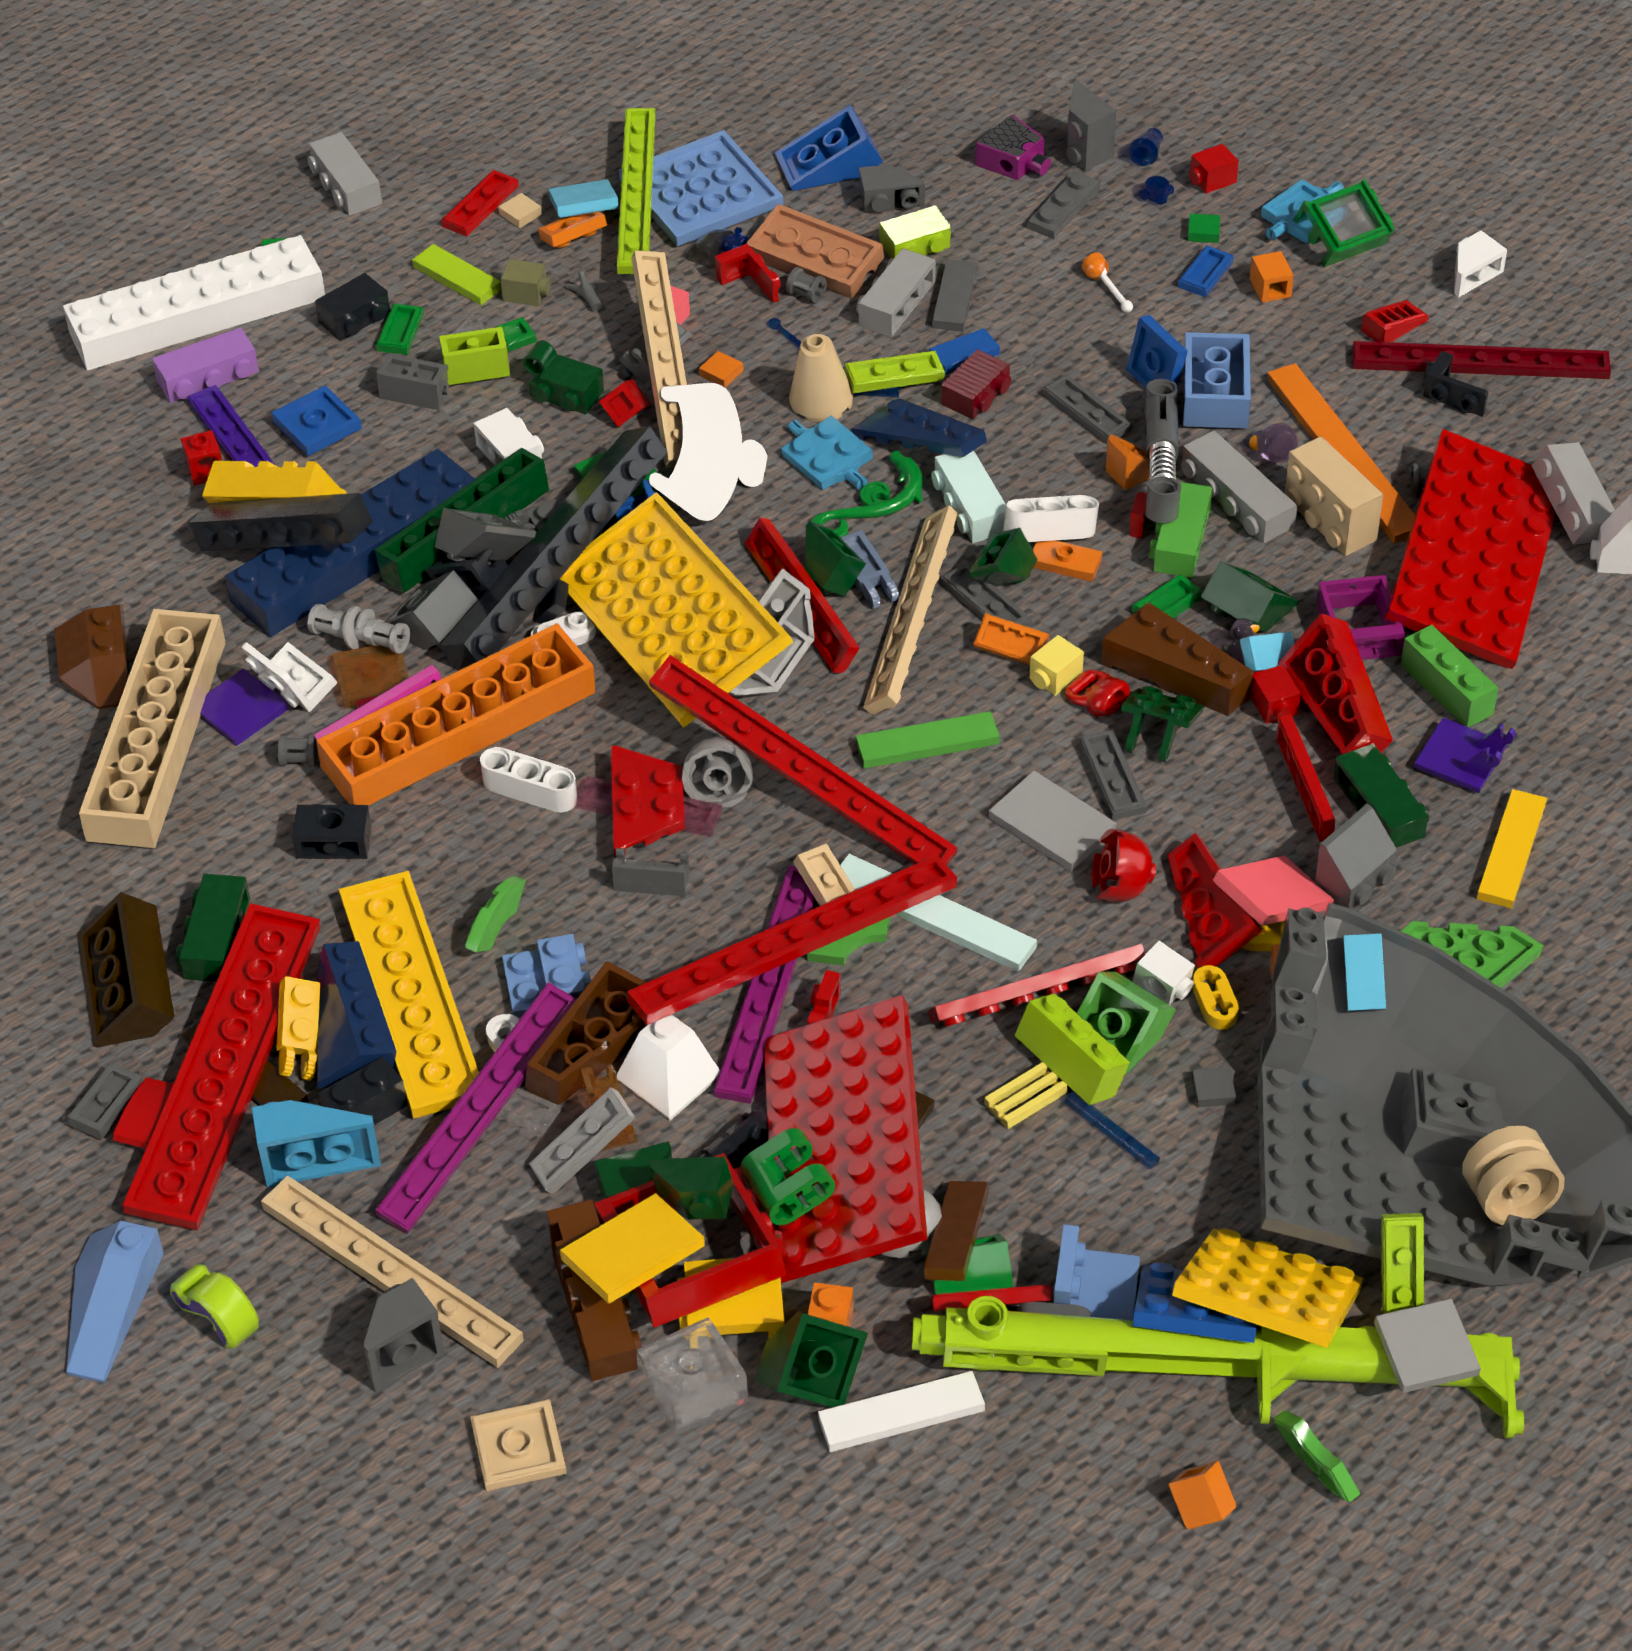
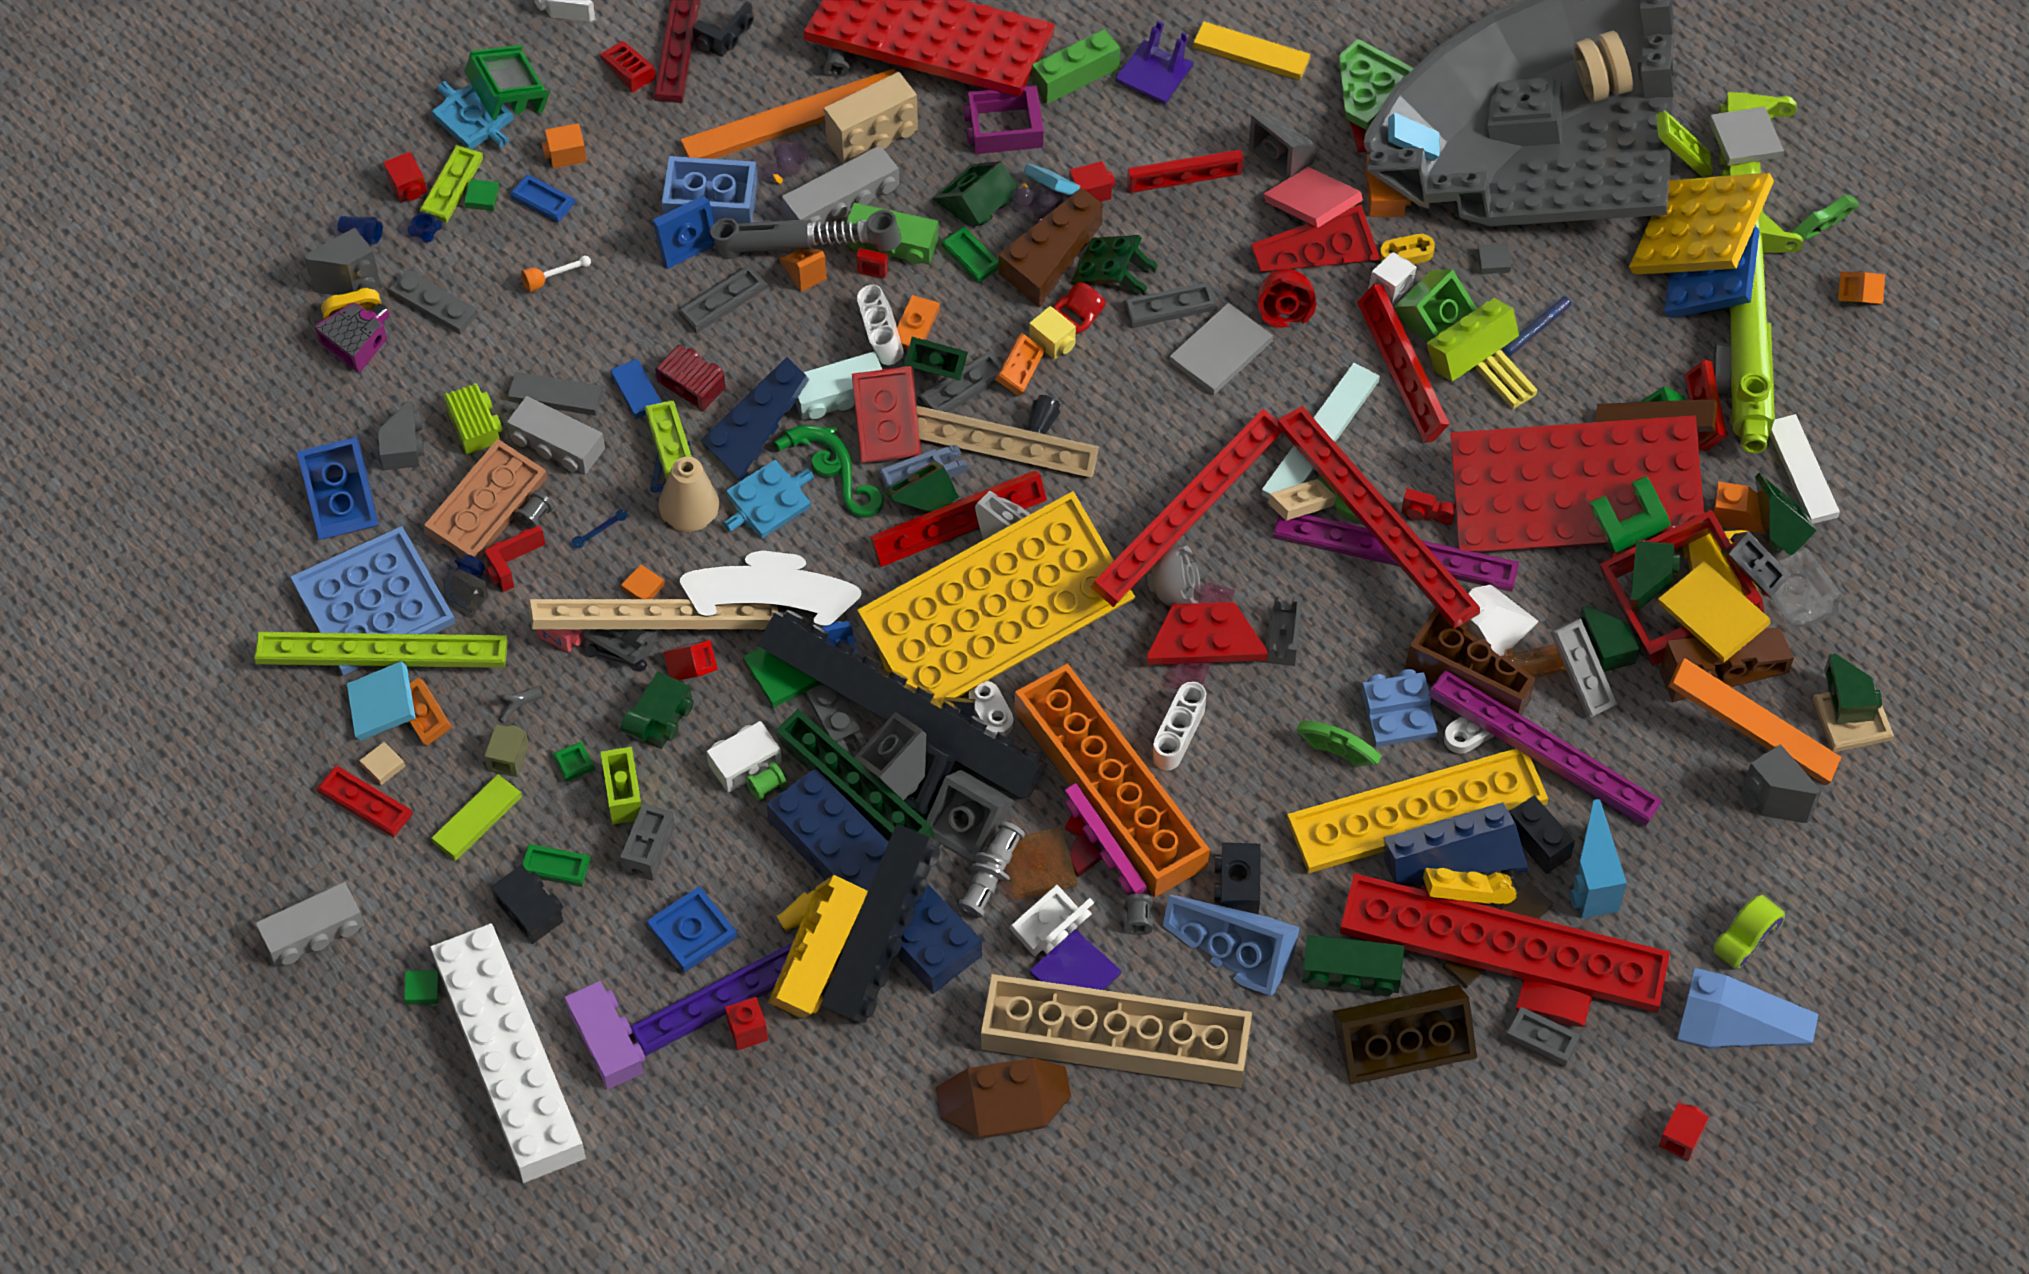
camera: 90 degrees left, 10 degrees up
tan plate [261,1175,524,1368] -> none
black hinge [700,1107,768,1169] -> none
bright green tile [856,711,1000,769] -> none
medium blue bracket [1054,1224,1140,1320] -> none
red wedge [1278,613,1393,754] -> none
dark green brick [1333,743,1429,848] -> none
none -> yellow plate [321,288,381,320]
none -> lime tile [420,145,483,223]
none -> bright green bush [745,762,787,801]
none -> red tile [852,366,921,464]
none -> black cone [1027,395,1060,435]
none -> medium blue wedge [1163,894,1300,996]
none -> orange tile [1668,658,1841,785]
none -> black hinge [1720,531,1791,598]
none -> dark green slope [1824,654,1882,724]

